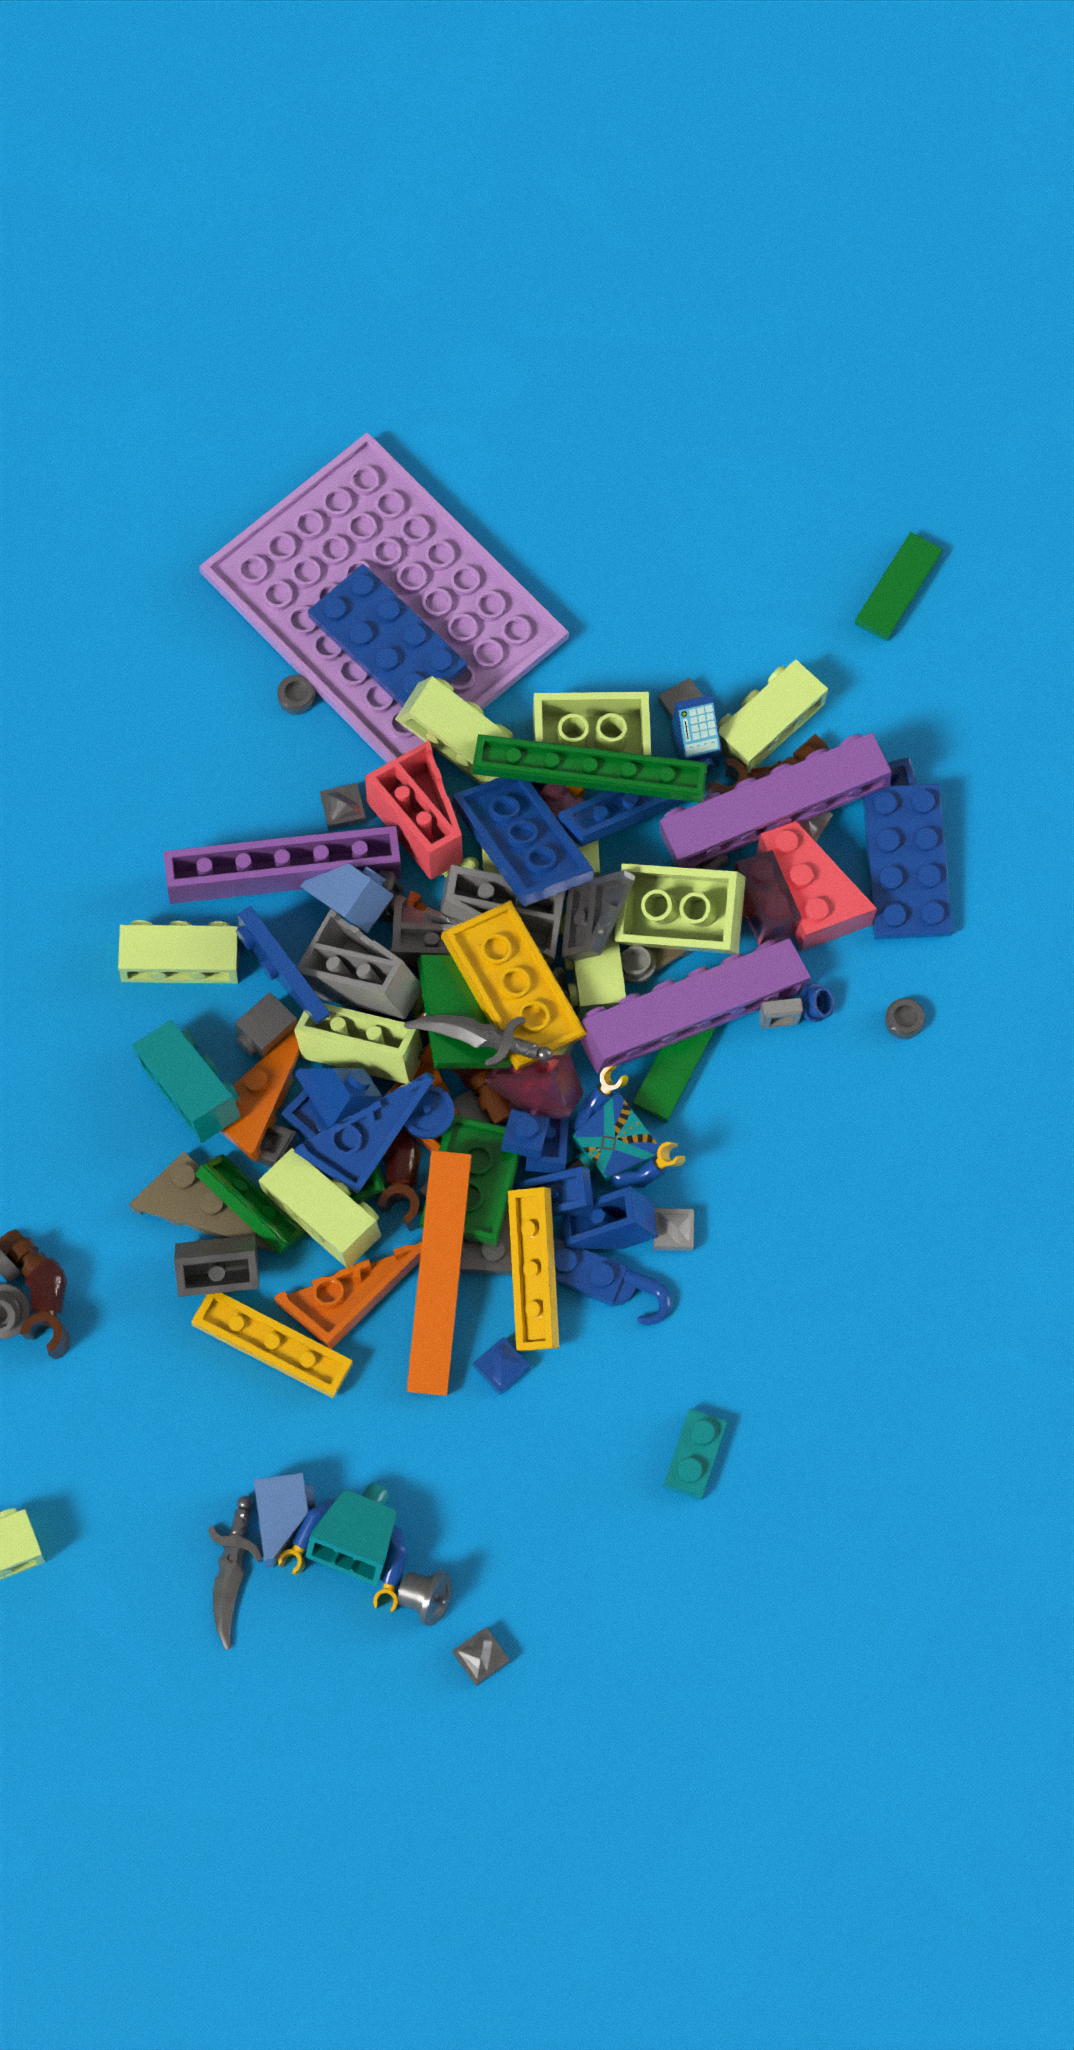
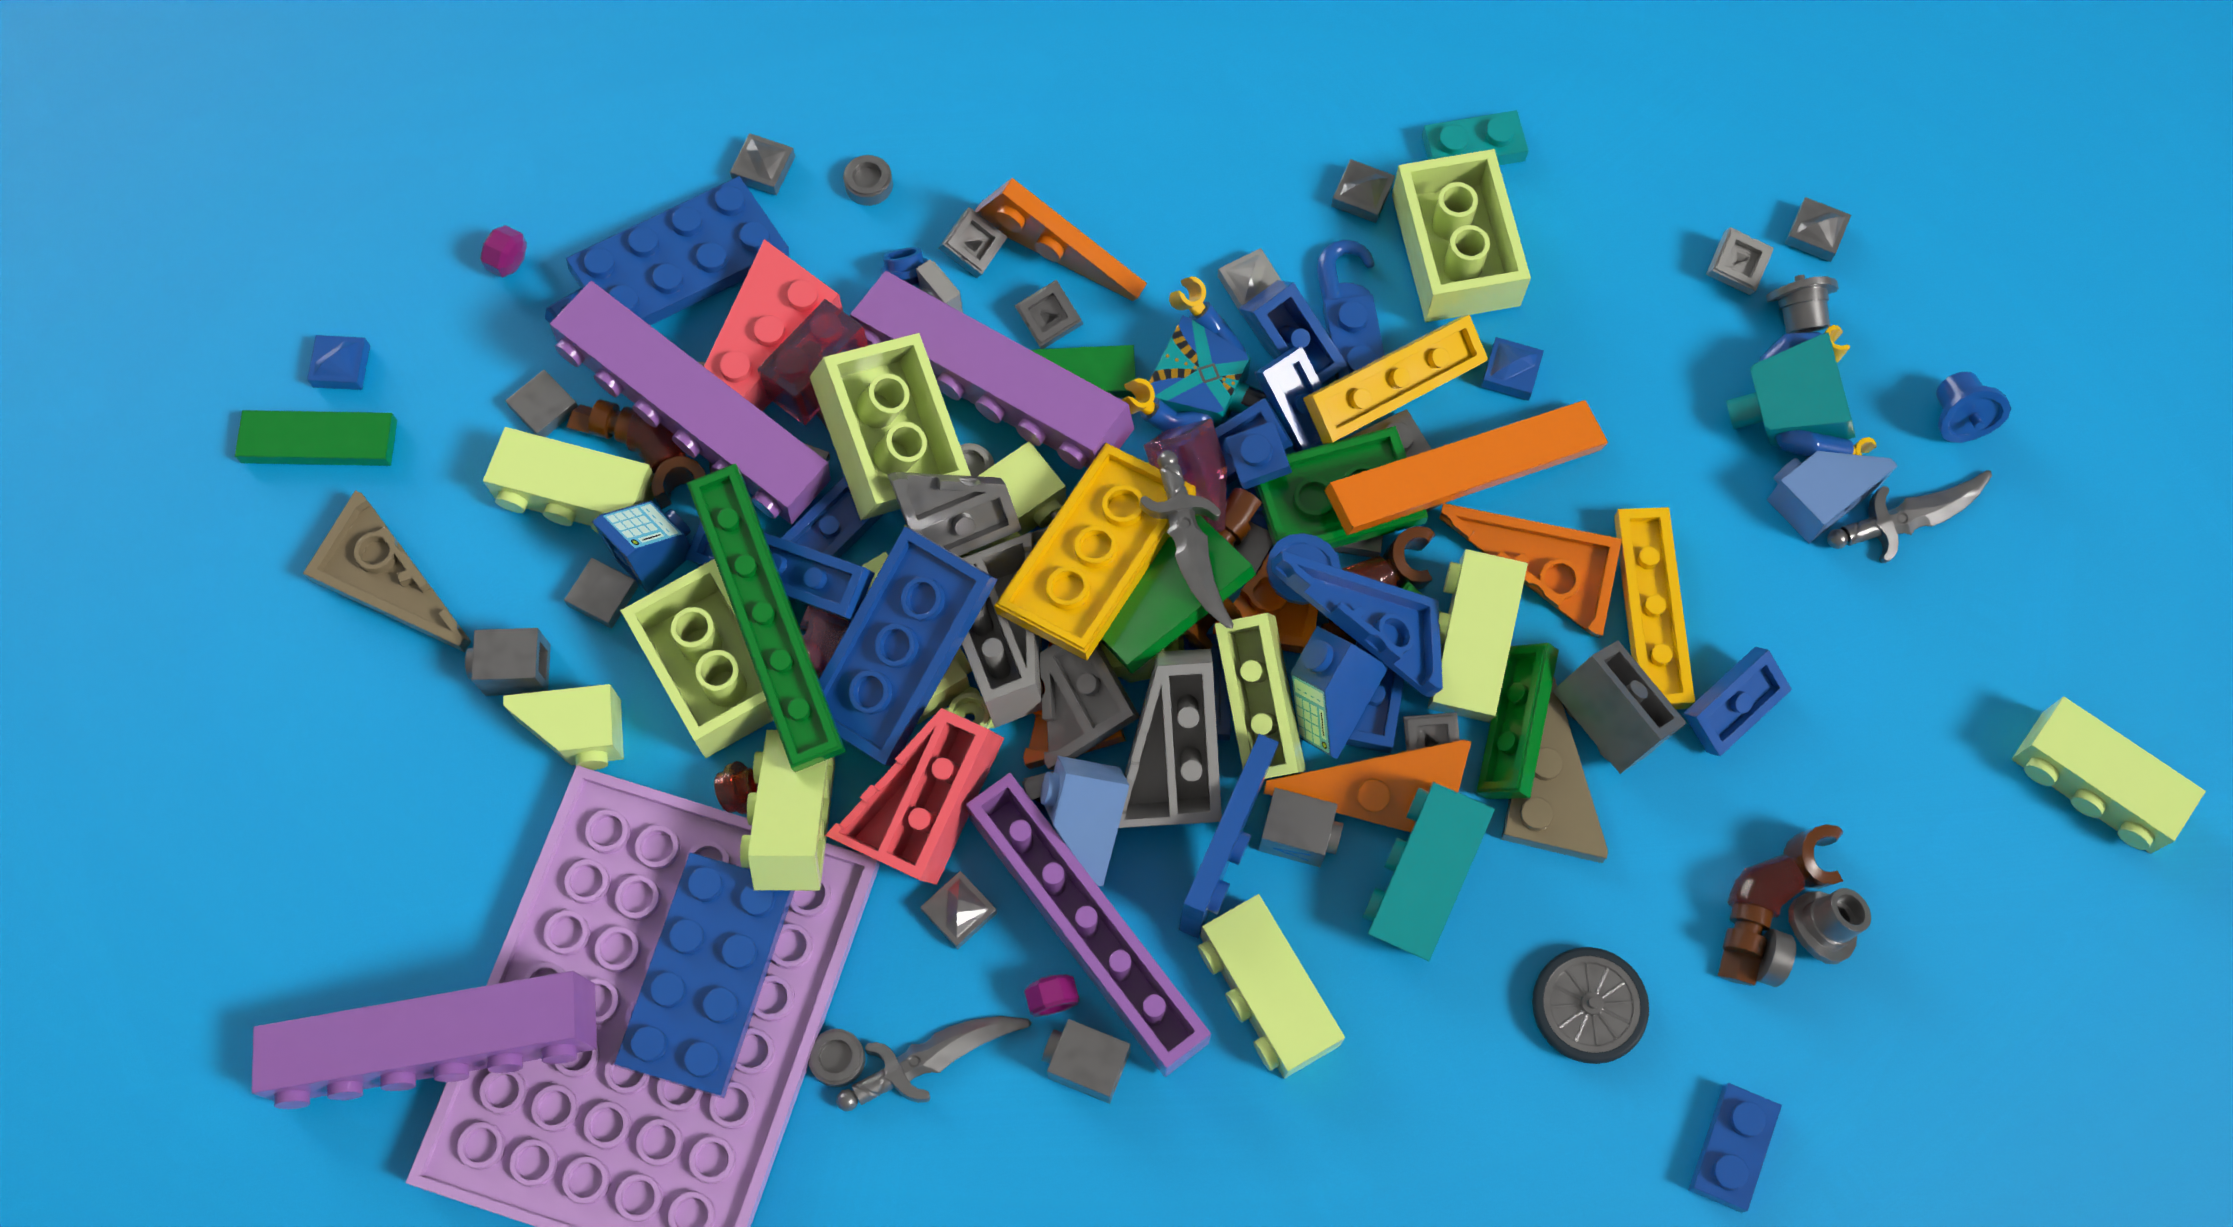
camera: 115 degrees left, 0 degrees up
none -> medium lavender brick [252,971,597,1109]
none -> dark tan wing [303,490,471,653]
none -> blue tile [307,335,370,390]
none -> flat silver brick [465,628,551,696]
none -> magenta tile [480,225,527,278]
none -> yellowish green slope [503,684,624,770]
none -> flat silver tile [505,370,578,437]
none -> clear red plate [714,761,758,814]
none -> flat silver tile [730,133,795,196]
none -> blue plate [781,476,884,558]
none -> flat silver piece [836,1016,1032,1111]
none -> flat silver tile [938,207,1007,278]
none -> orange wing [975,178,1147,301]
none -> flat silver tile [1014,280,1083,349]
none -> magenta tile [1024,974,1080,1017]
none -> flat silver brick [1042,1019,1131,1104]
none -> flat silver tile [1331,159,1395,223]
none -> yellowish green brick [1392,149,1531,323]
none -> flat silver wheel [1532,947,1649,1064]
none -> blue plate [1683,647,1792,757]
none -> light grey tile [1706,227,1774,295]
none -> blue piece [1936,372,2011,443]

